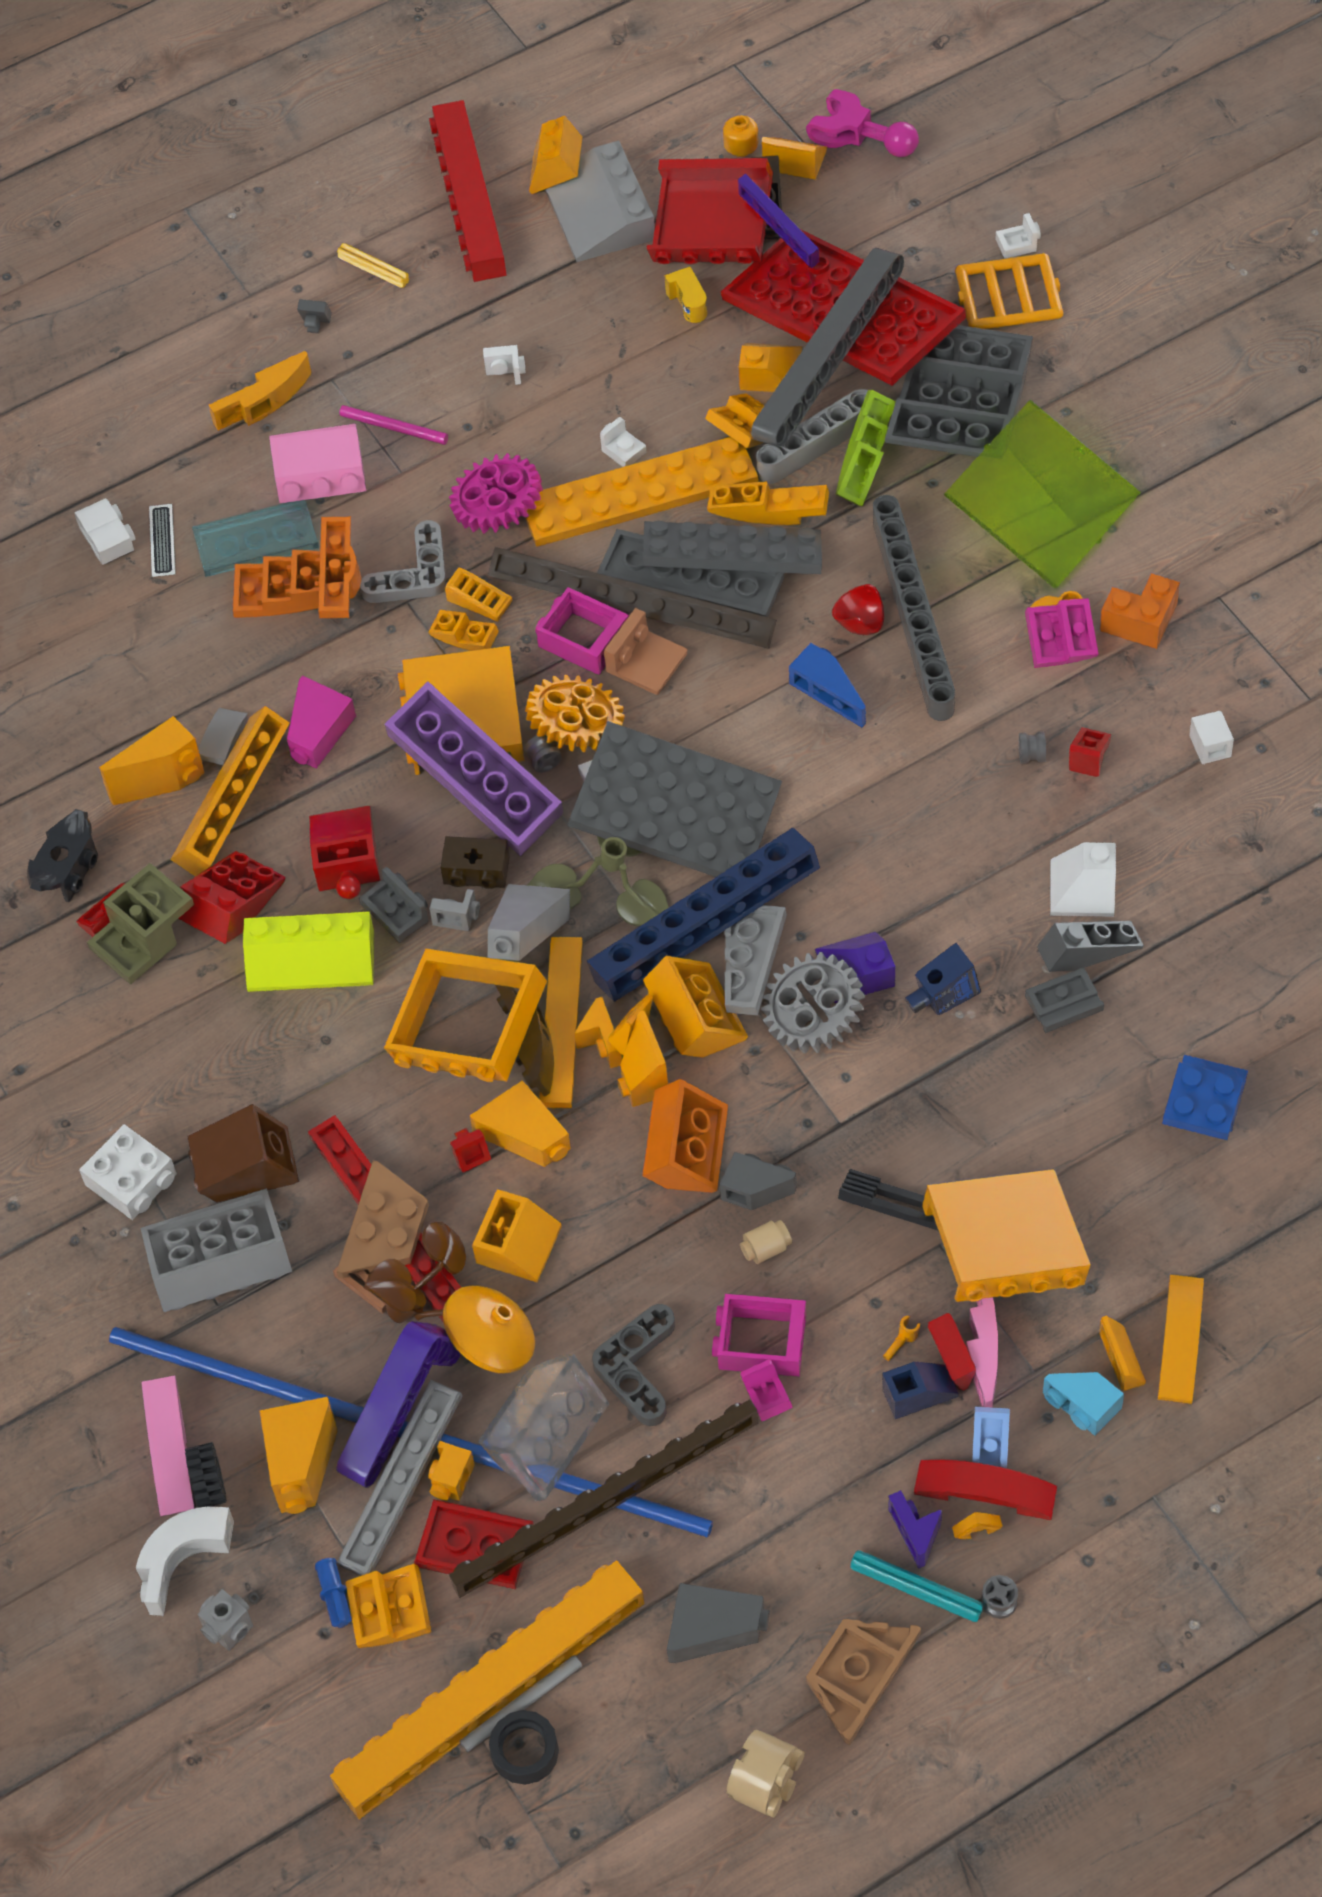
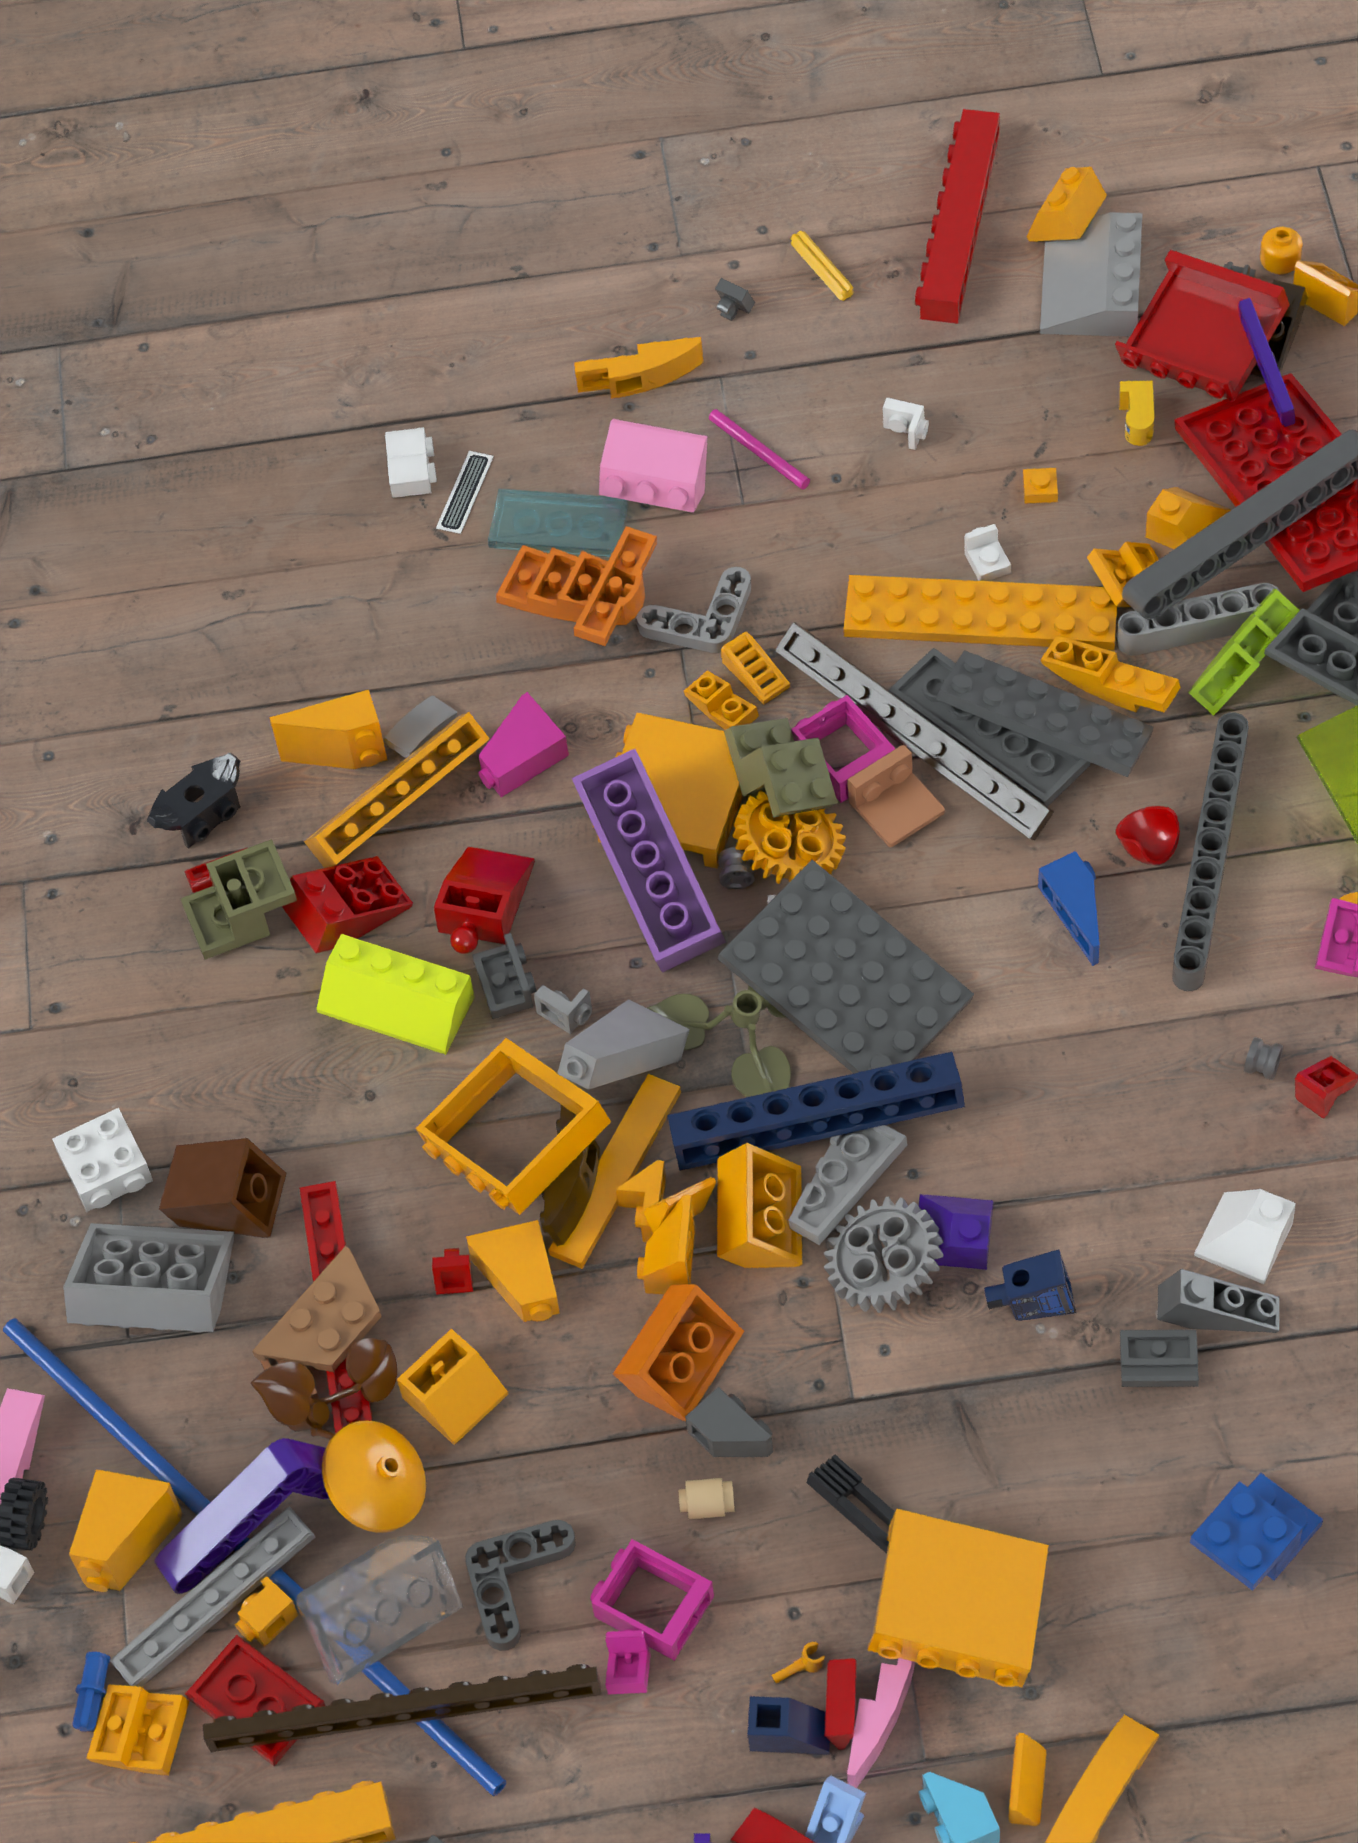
camera: 25 degrees right, 0 degrees up
dark brown brick [440,836,510,889] -> none
dark pink gear [449,453,543,534] -> none
none -> olive bracket [724,718,838,817]
none -> light orange plate [1023,468,1058,504]

